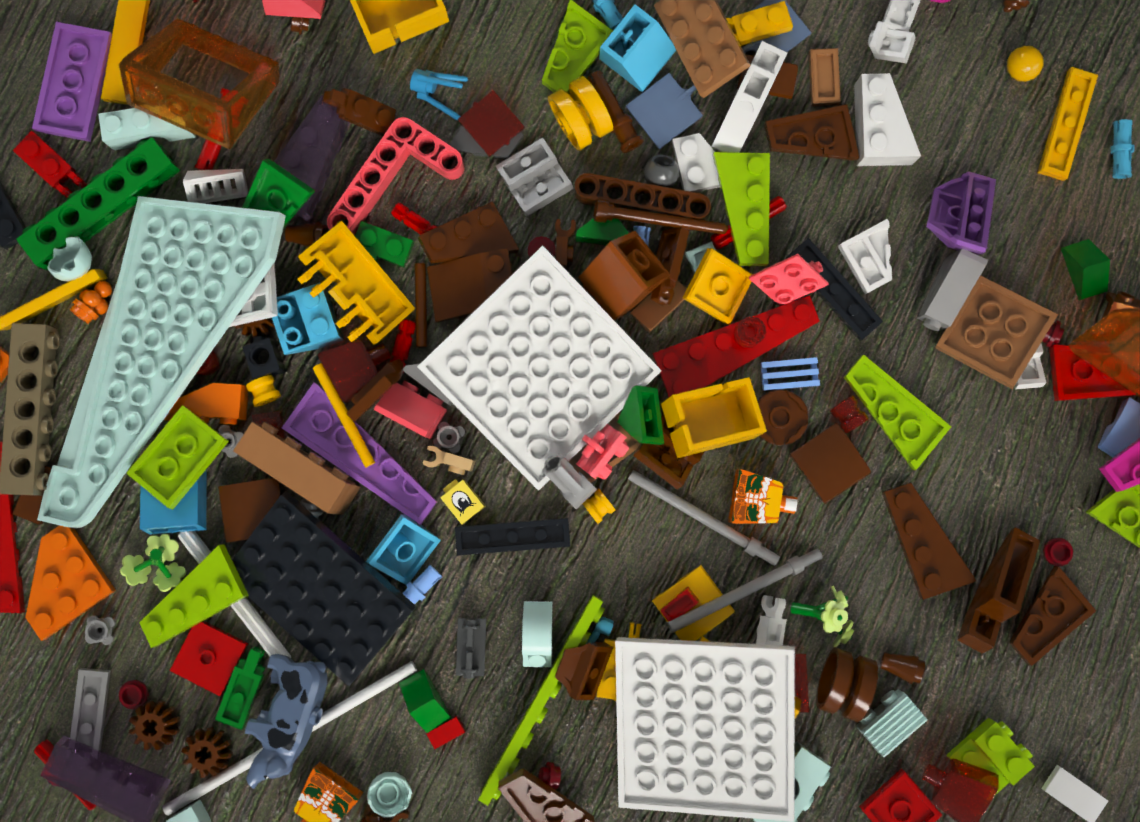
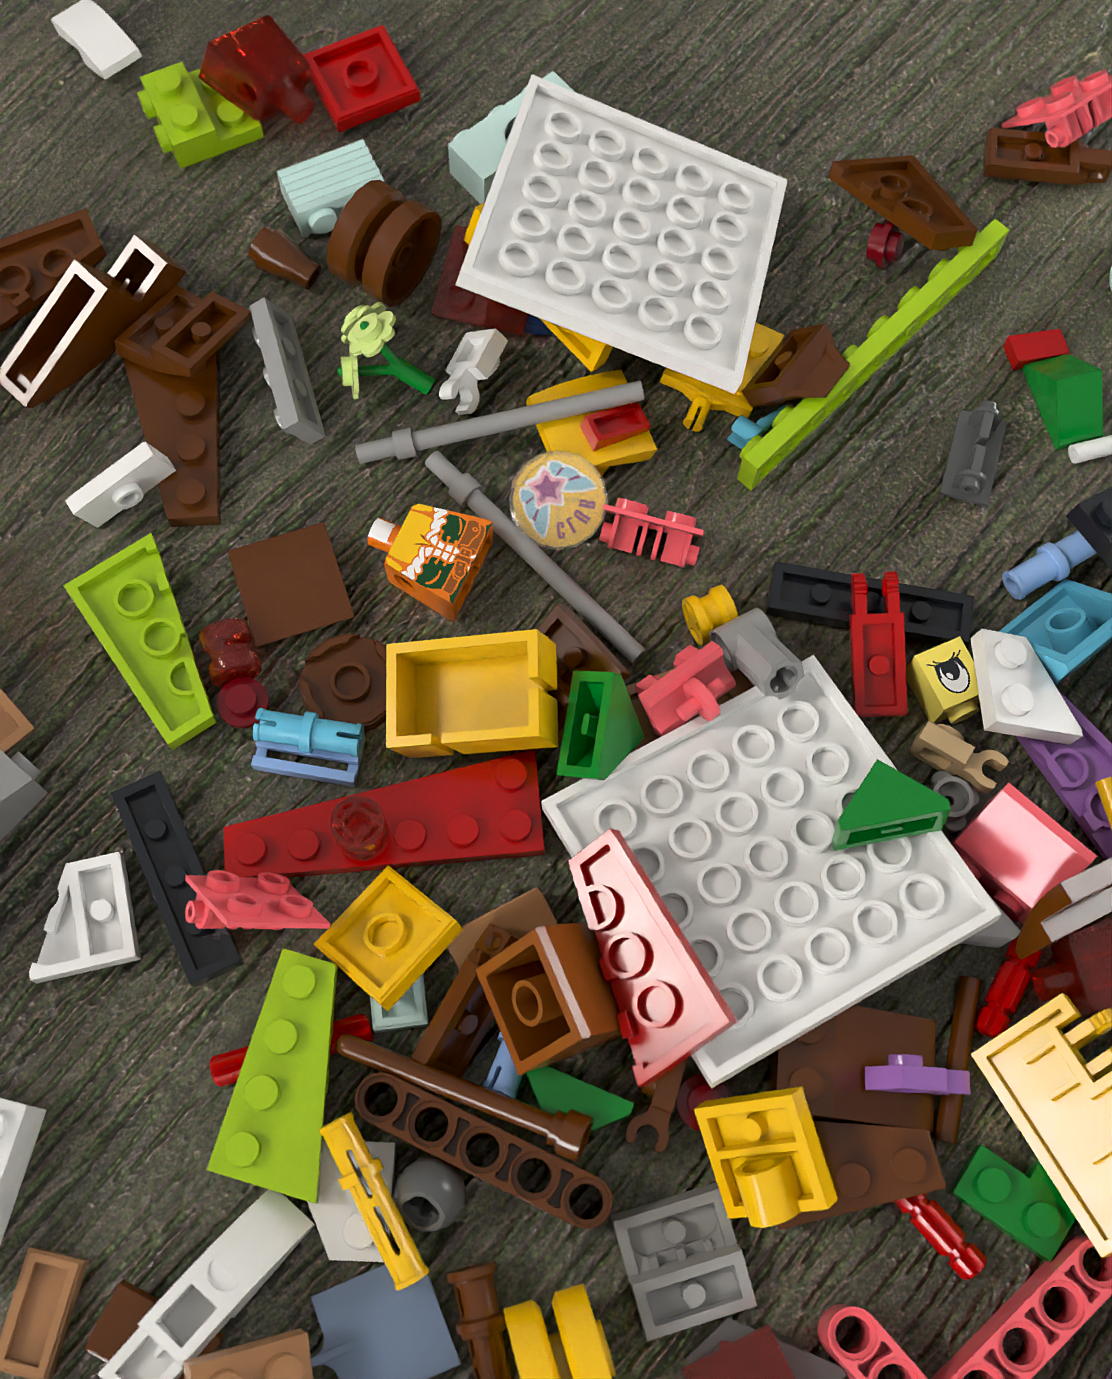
camera: 170 degrees left, 15 degrees down
light aqua brick [522,601,552,667] -> none
reddish brown wing [764,104,860,161] -> none
none -> white plate [65,442,176,528]
none -> reddish brown slope [114,285,251,376]
none -> dark red plate [216,677,269,728]
none -> light grey plate [249,297,326,445]
none -> medium azure pin [253,708,364,757]
none -> yellow pin [319,1112,429,1291]
none -> clear tile [509,451,608,550]
none -> wing [568,828,738,1087]
none -> coral hinge [599,498,704,568]
none -> yellow plate [694,1087,838,1228]
none -> green slope [831,759,951,851]
none -> red hinge [849,571,907,717]
none -> medium lavender plate [865,1055,970,1095]
none -> white wing [970,629,1083,745]

